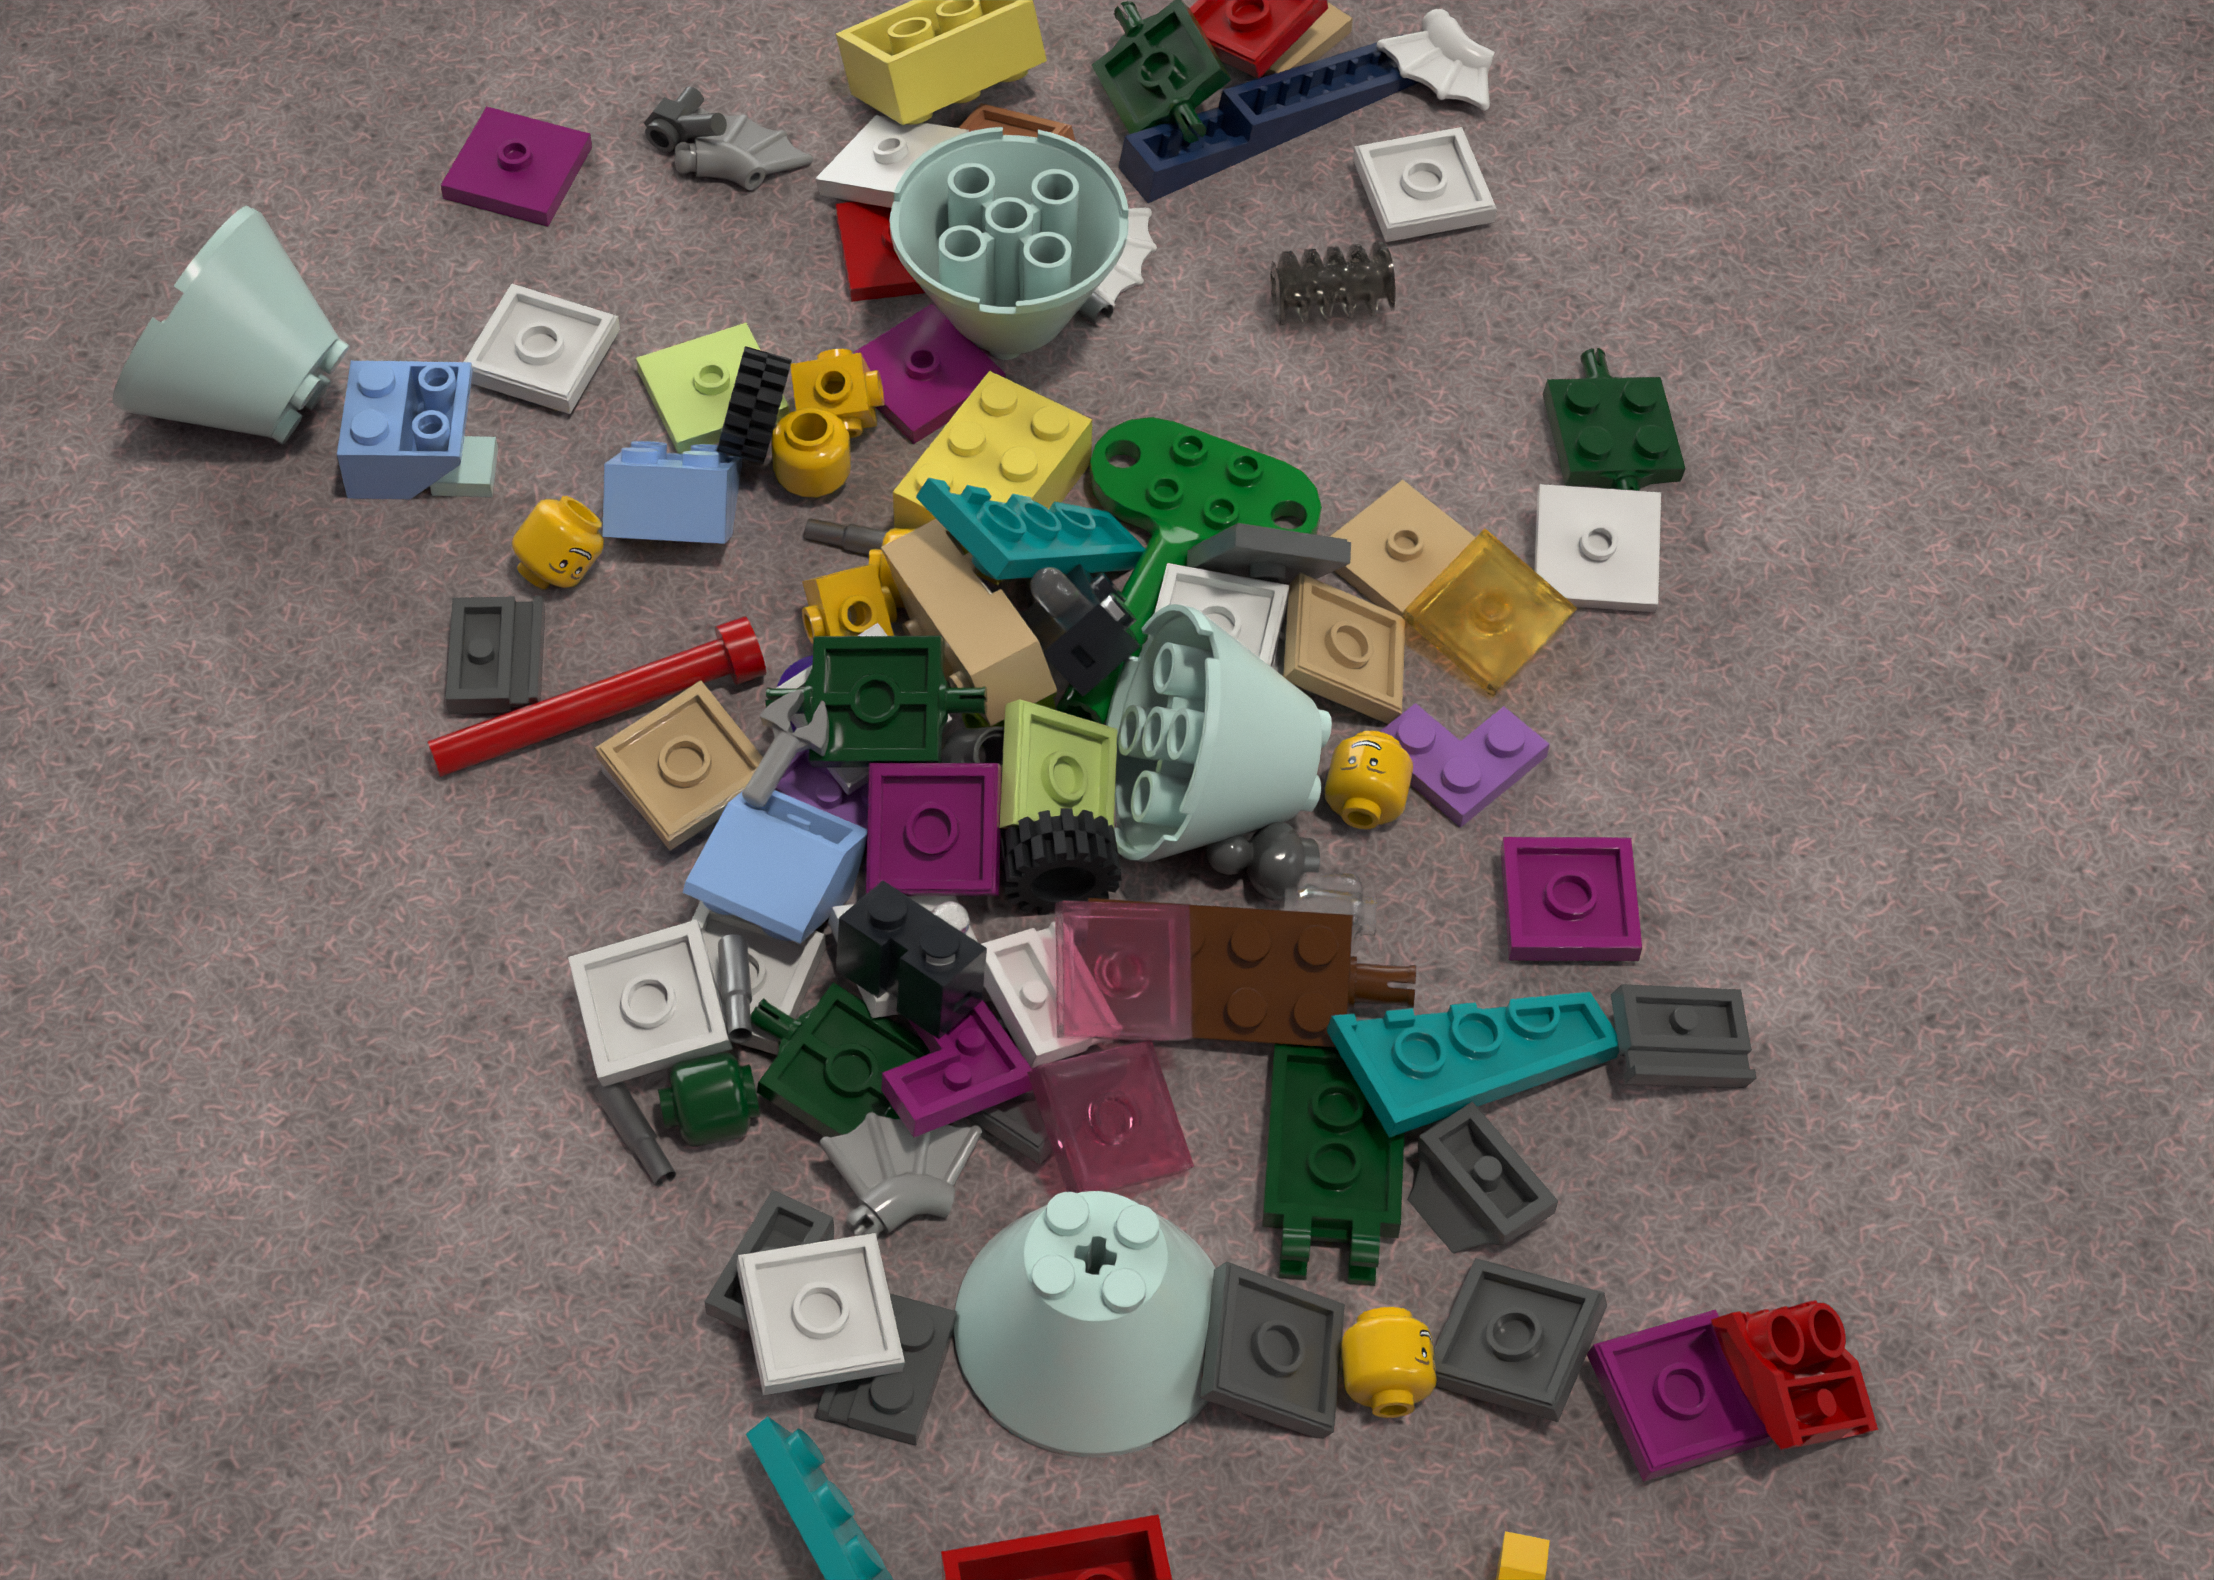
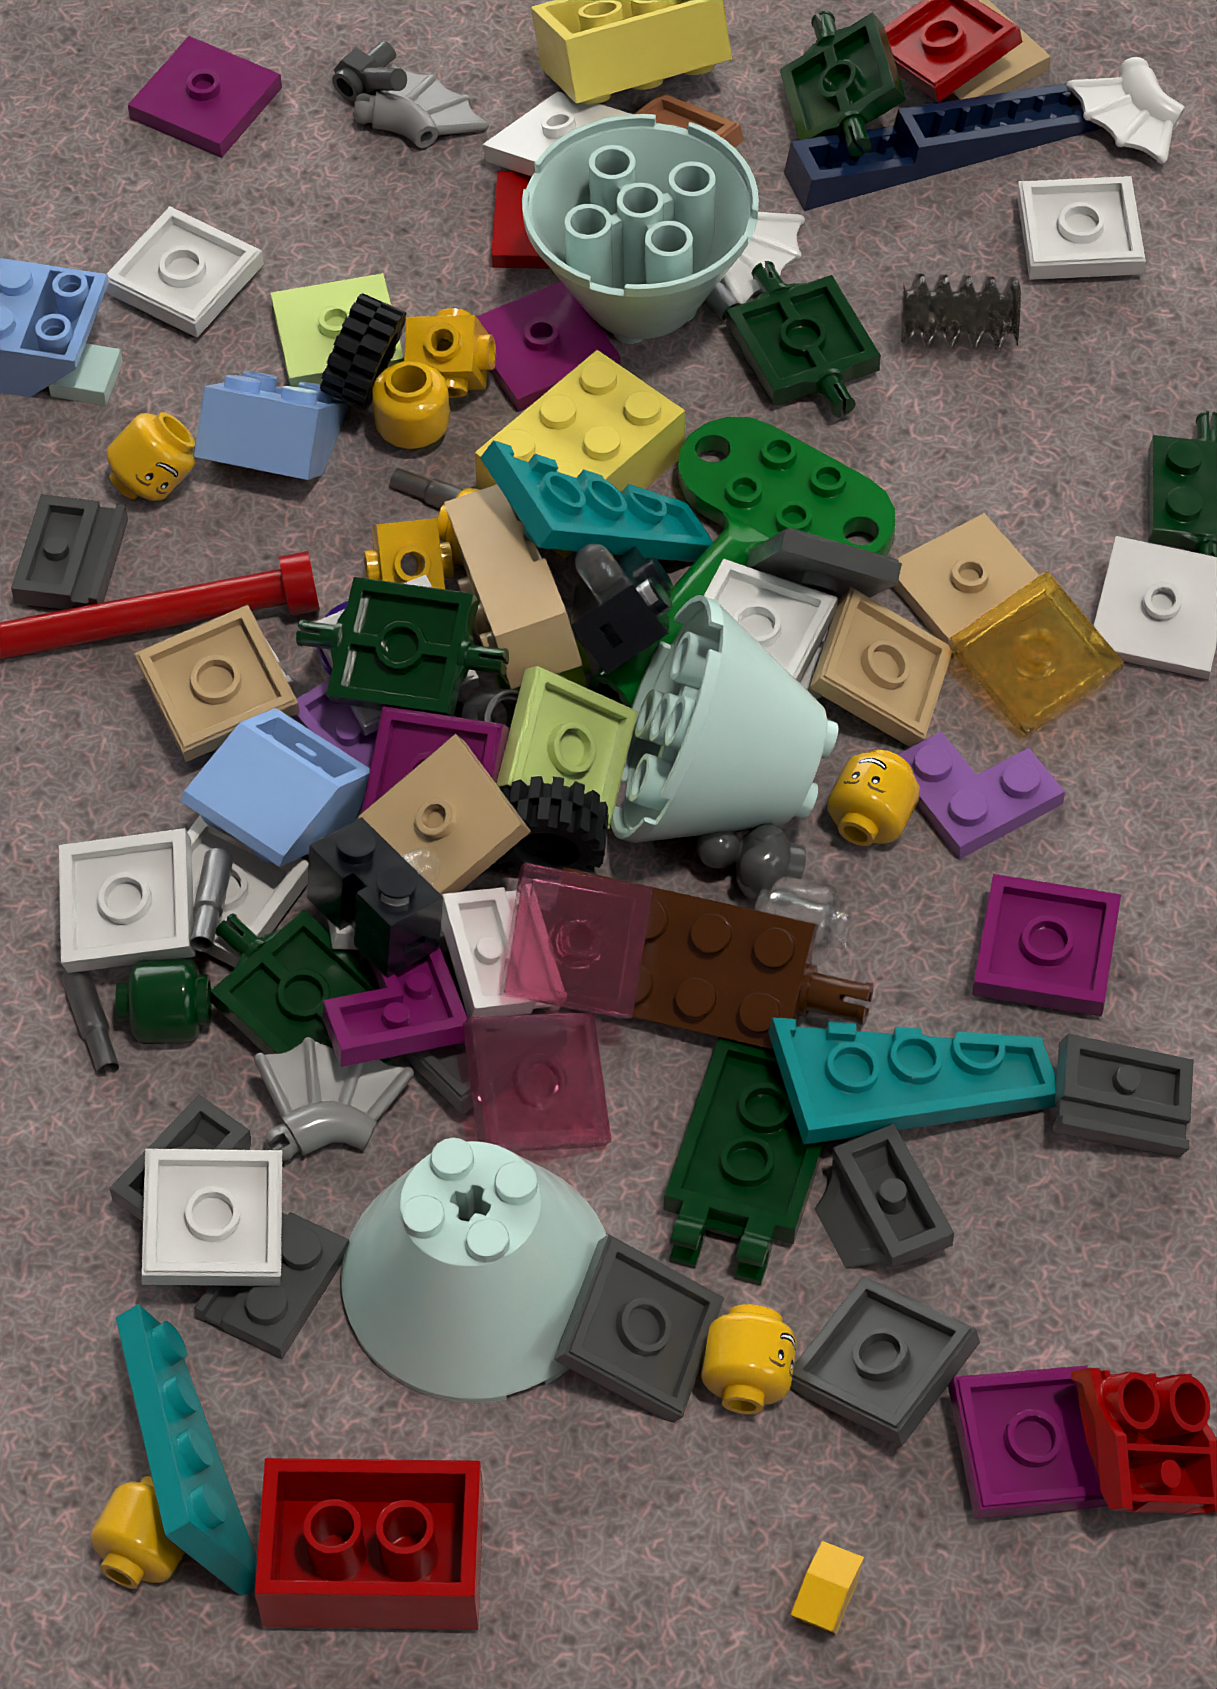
camera: 15 degrees right, 0 degrees up
light grey bar [742,689,829,808] -> none
none -> tan plate [358,734,531,895]
none -> dark green plate [726,261,881,417]

